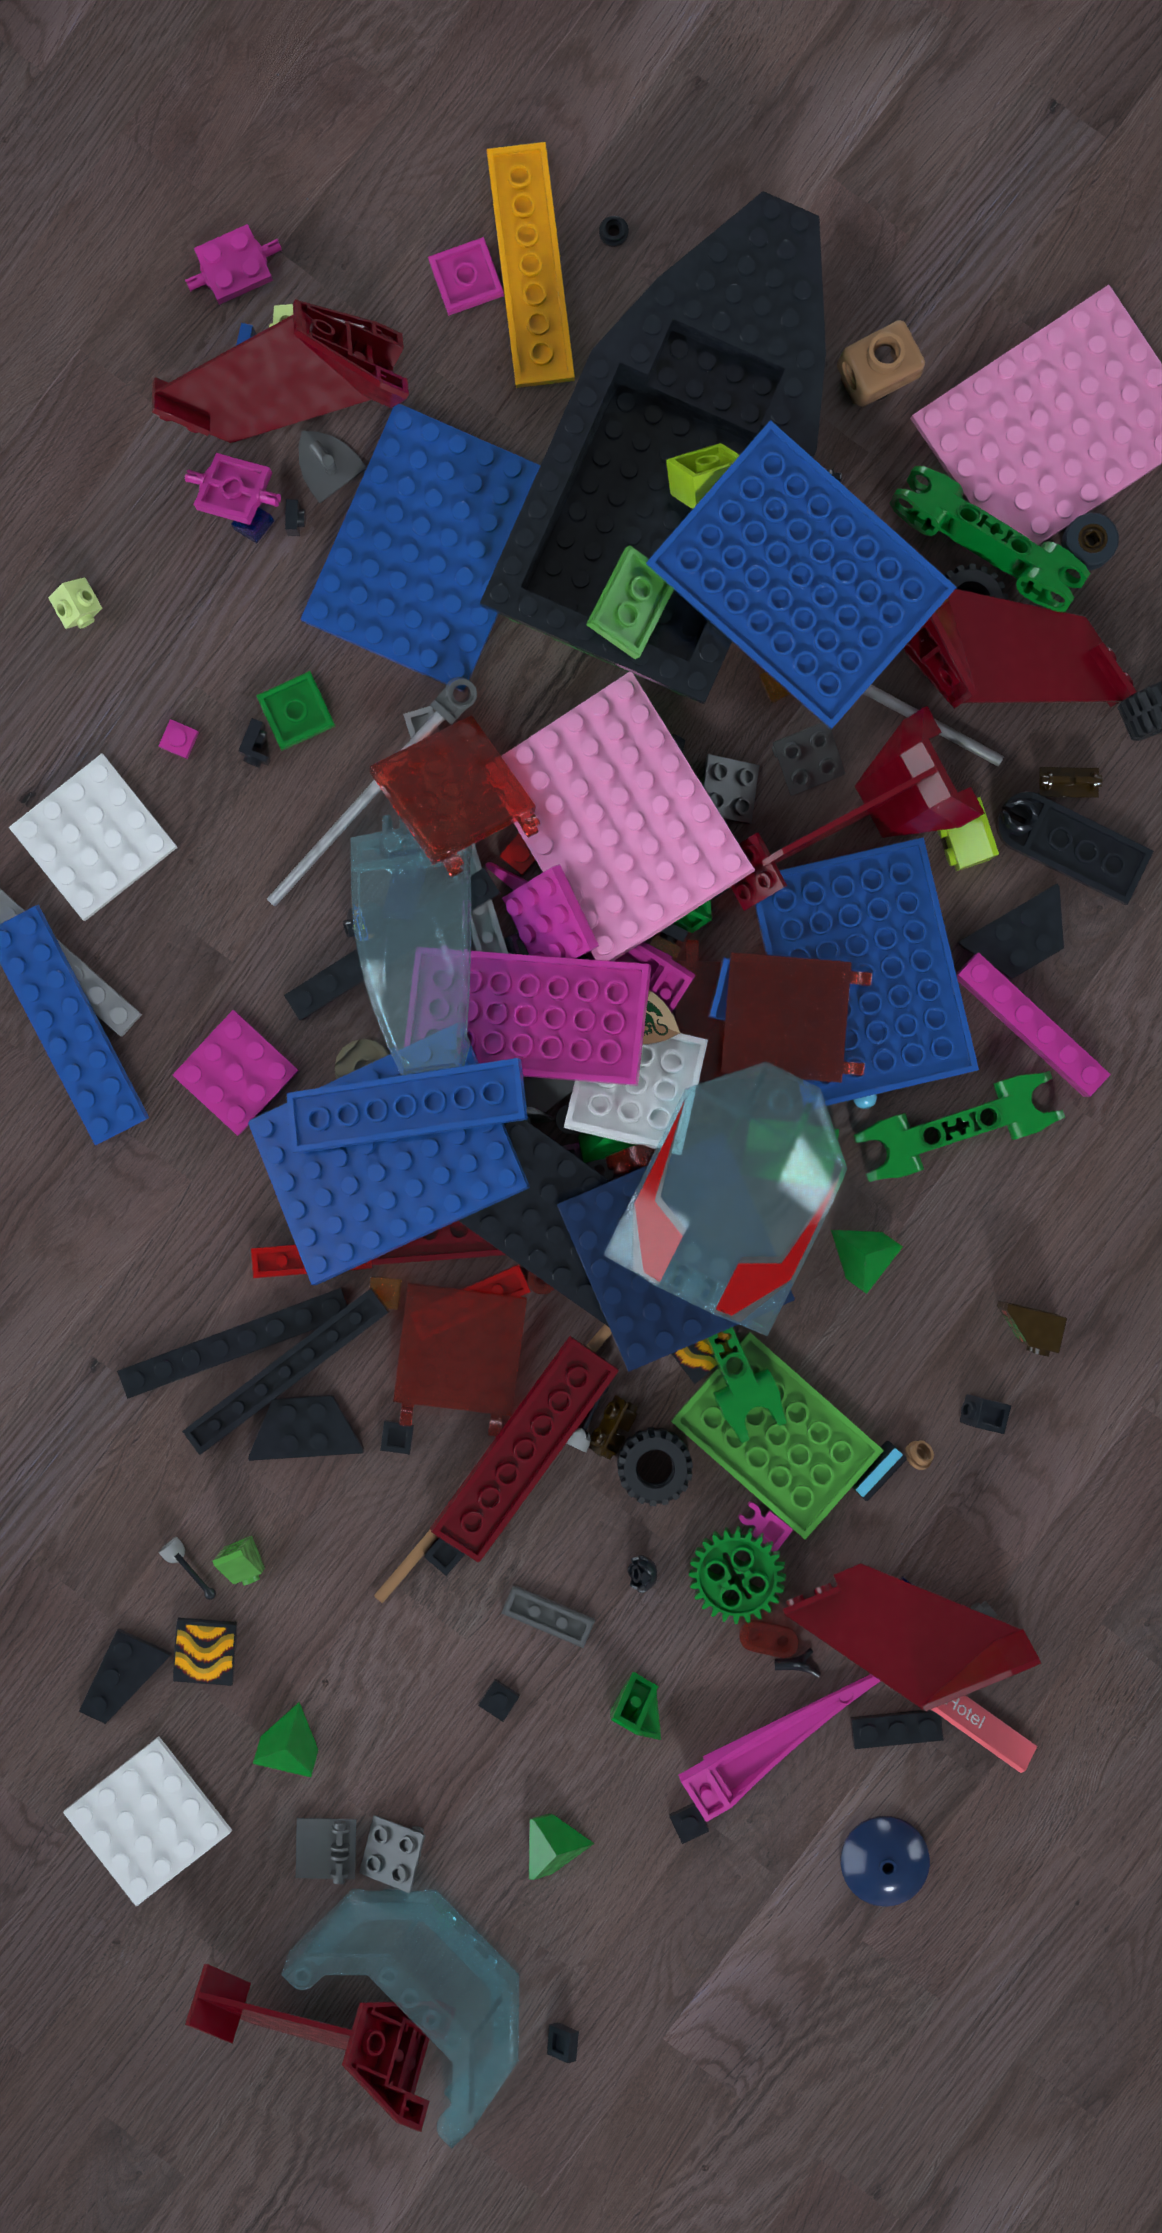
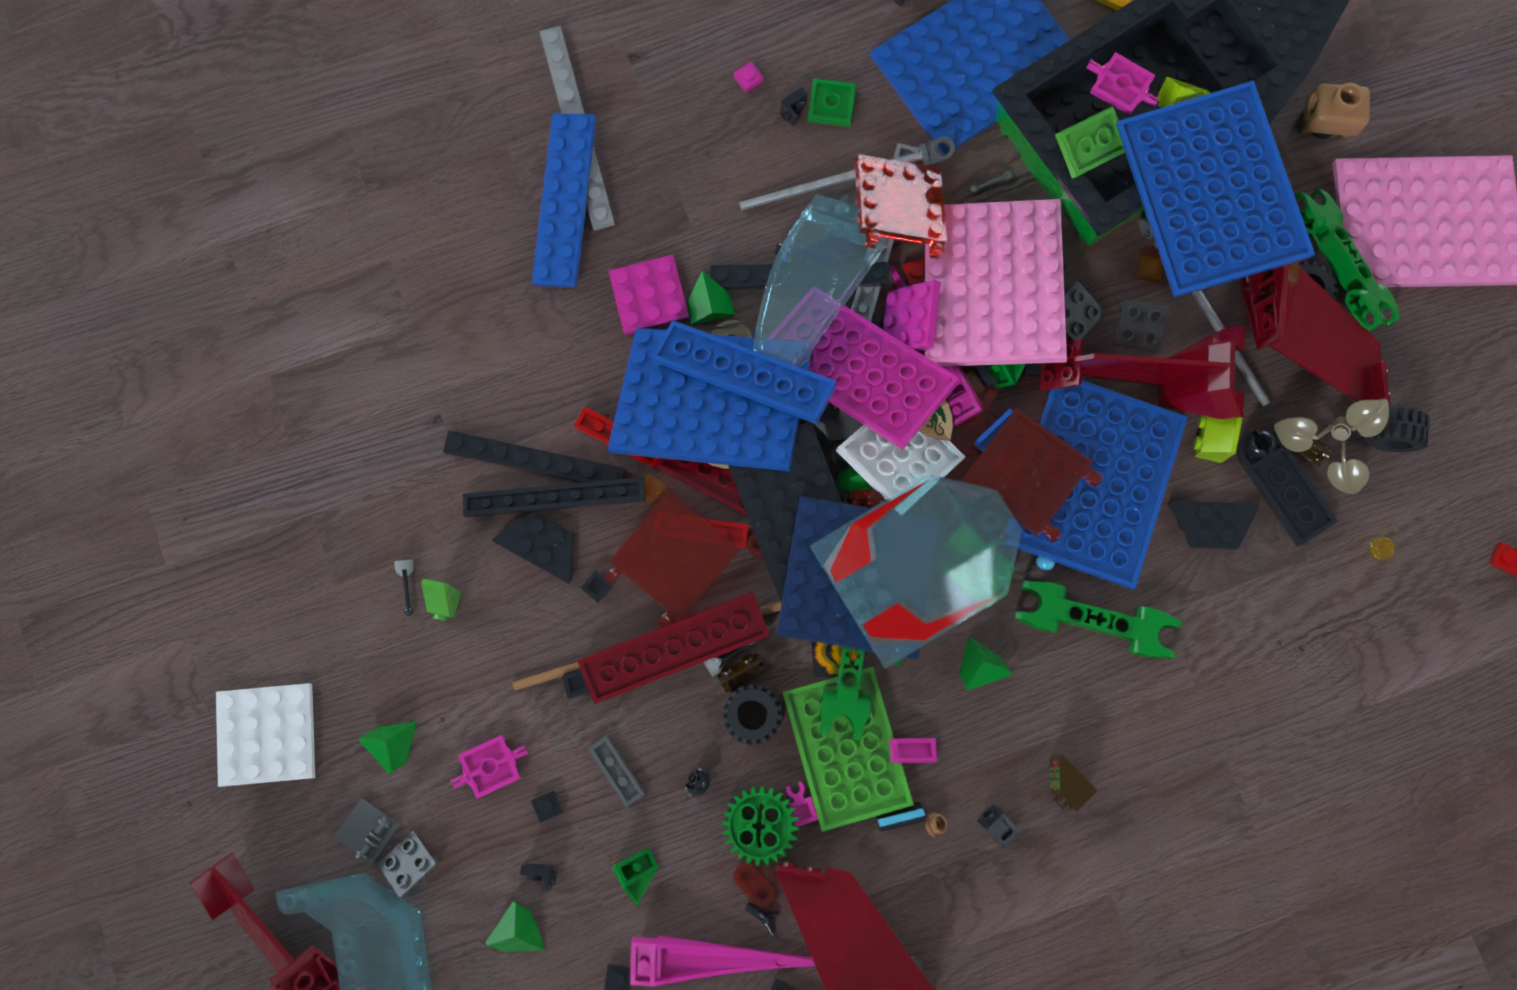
camera: 35 degrees right, 10 degrees down
white plate [9,753,178,921] -> none
black wing [79,1628,172,1724] -> none
slope [173,1617,237,1686] -> none
dark pink brick [956,953,1111,1097] -> none
black wheel [1061,512,1119,571] -> none
none -> dark pink plate [450,735,529,799]
none -> black bracket [520,863,557,891]
none -> green slope [686,271,735,326]
none -> dark pink tile [889,738,937,763]
none -> dark grey hinge [970,170,1013,193]
none -> dark pink plate [1086,52,1159,116]
none -> dark tan plant [1274,399,1389,494]

